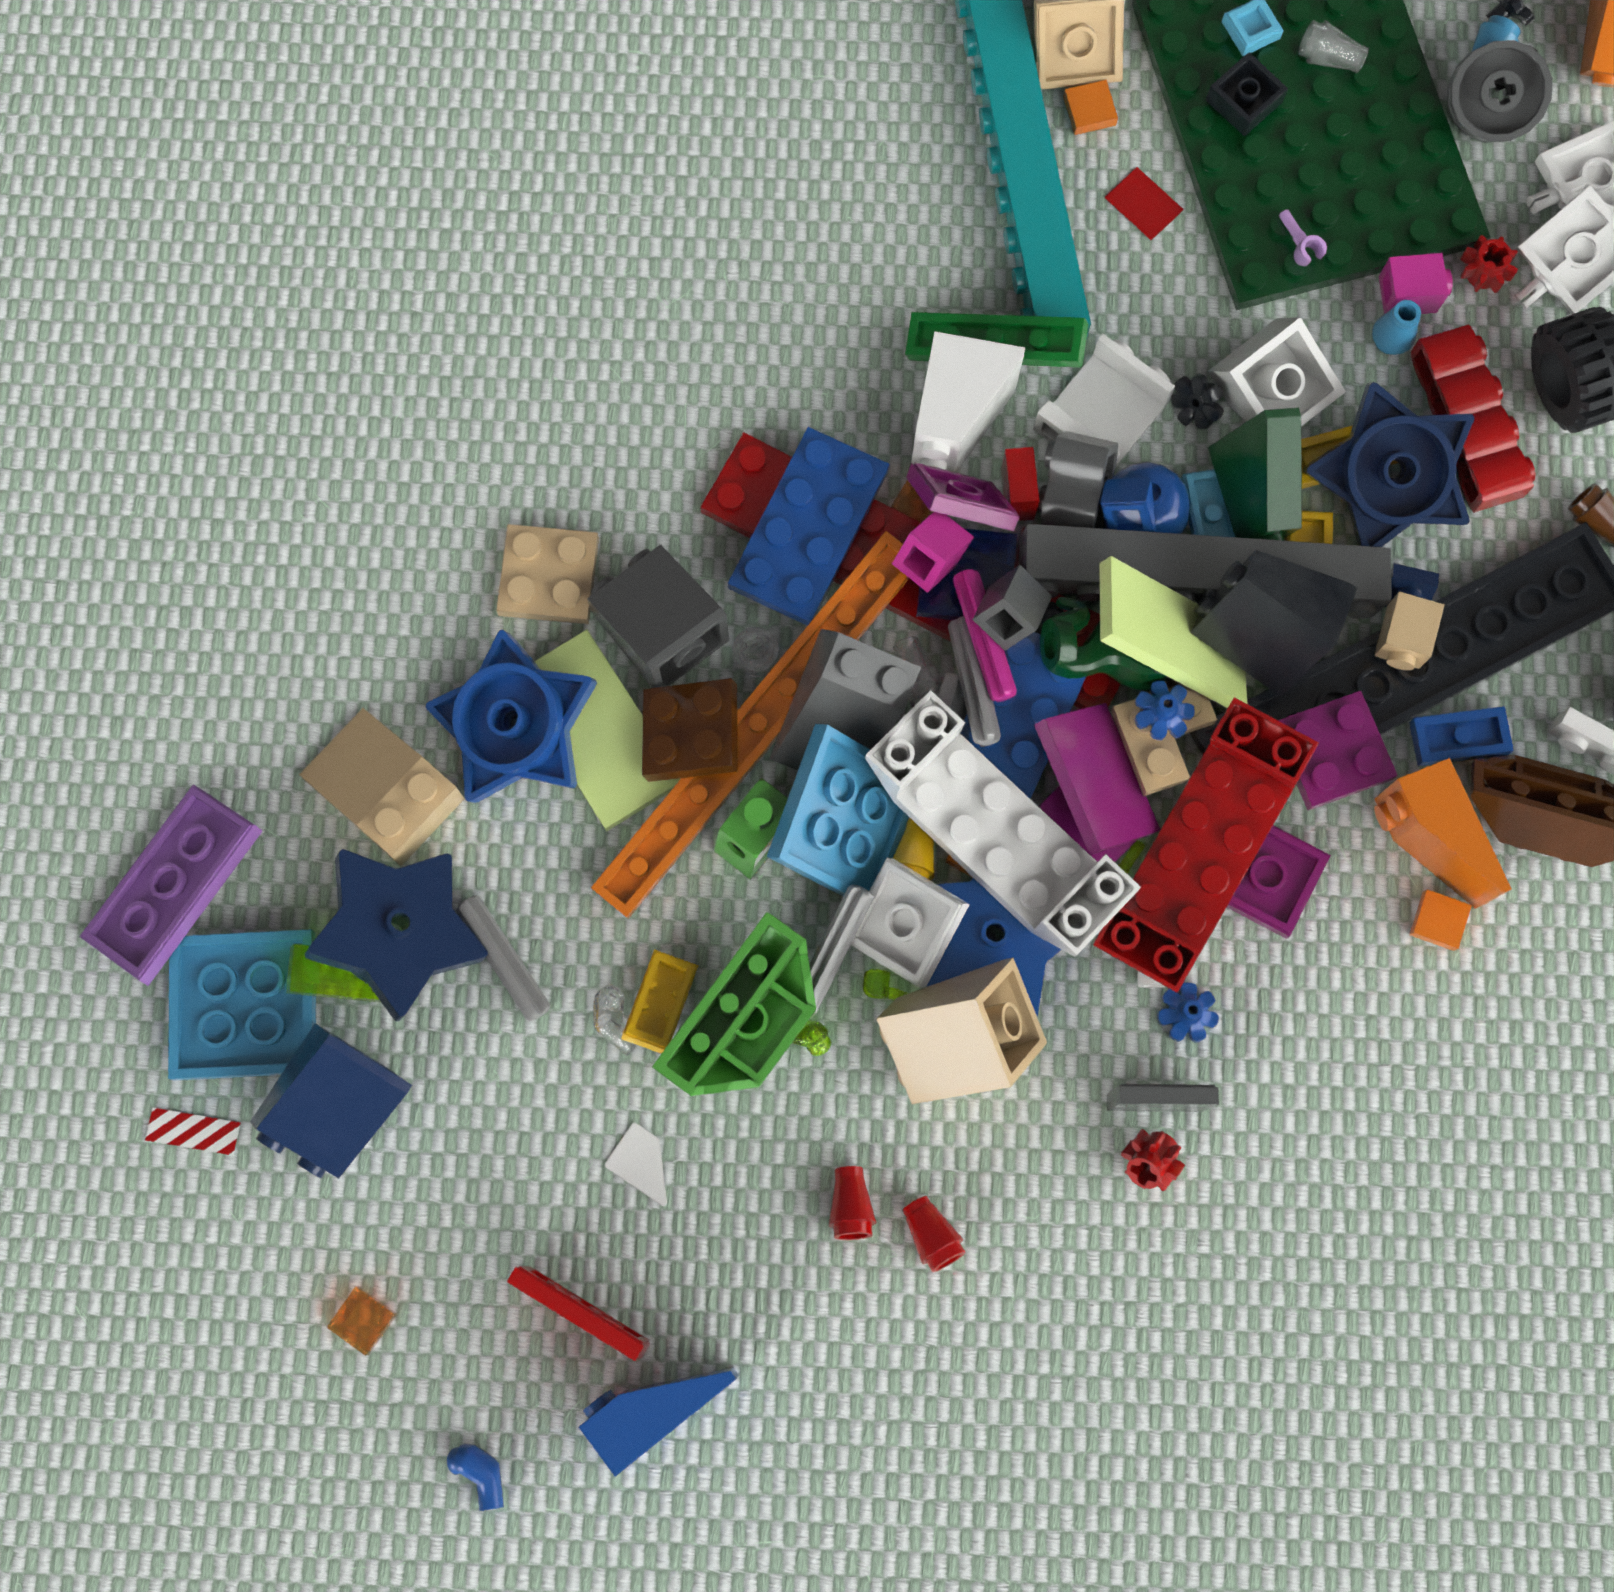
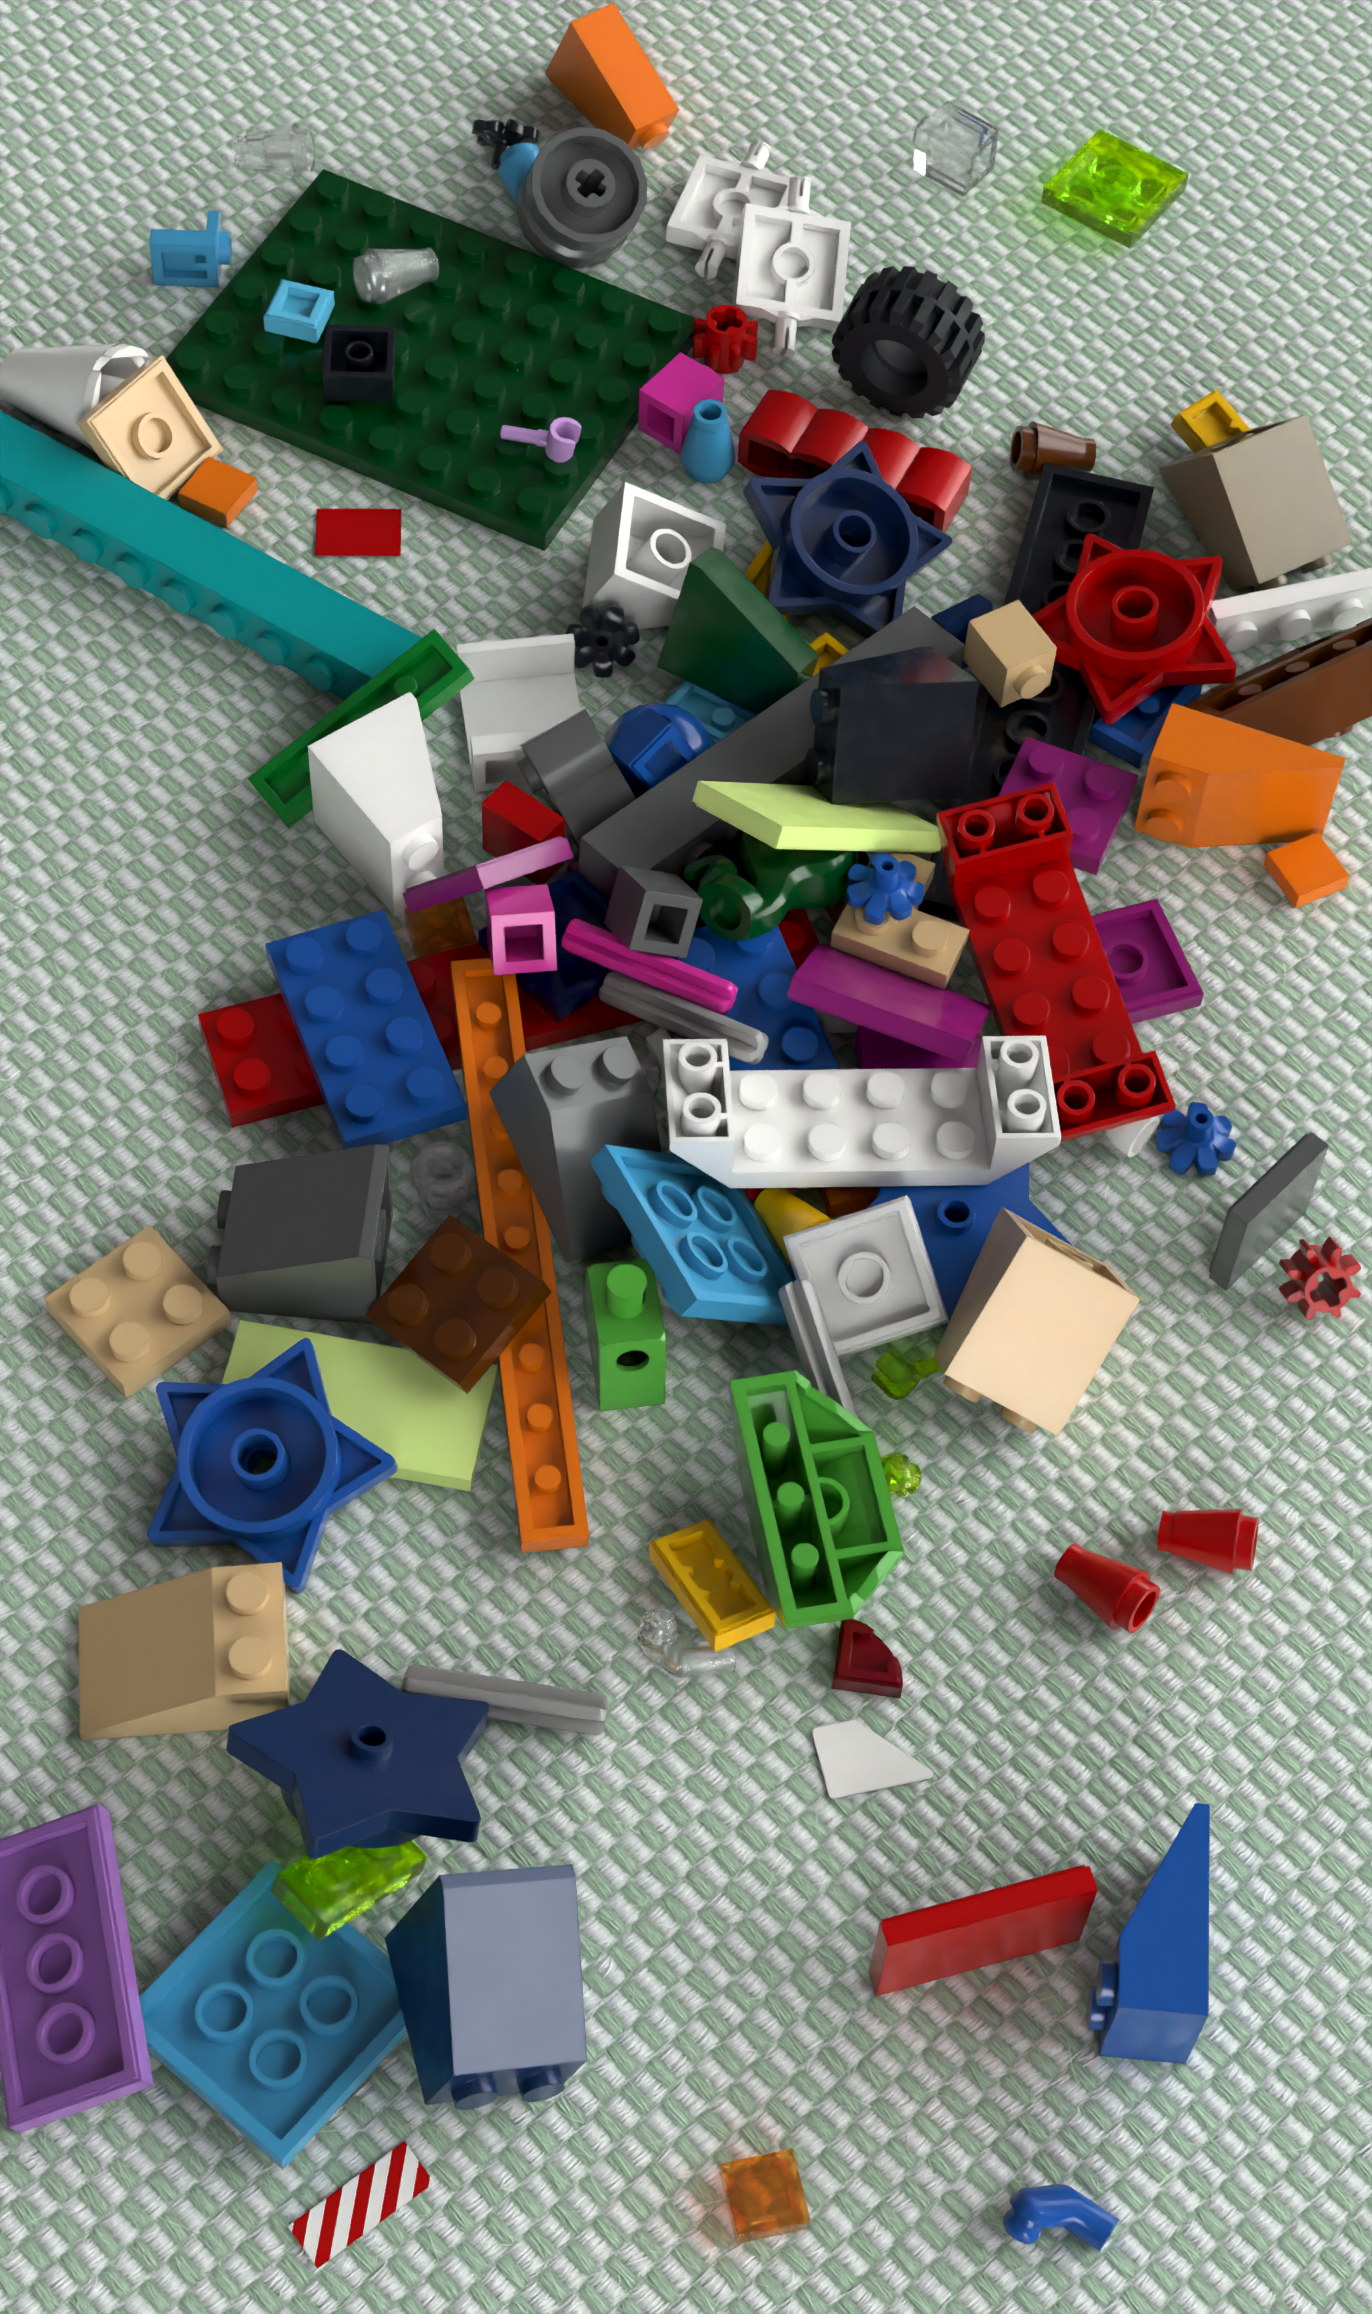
camera: 50 degrees left, 20 degrees down
none -> dark red tile [832,1619,903,1698]
none -> red plate [1032,533,1237,725]

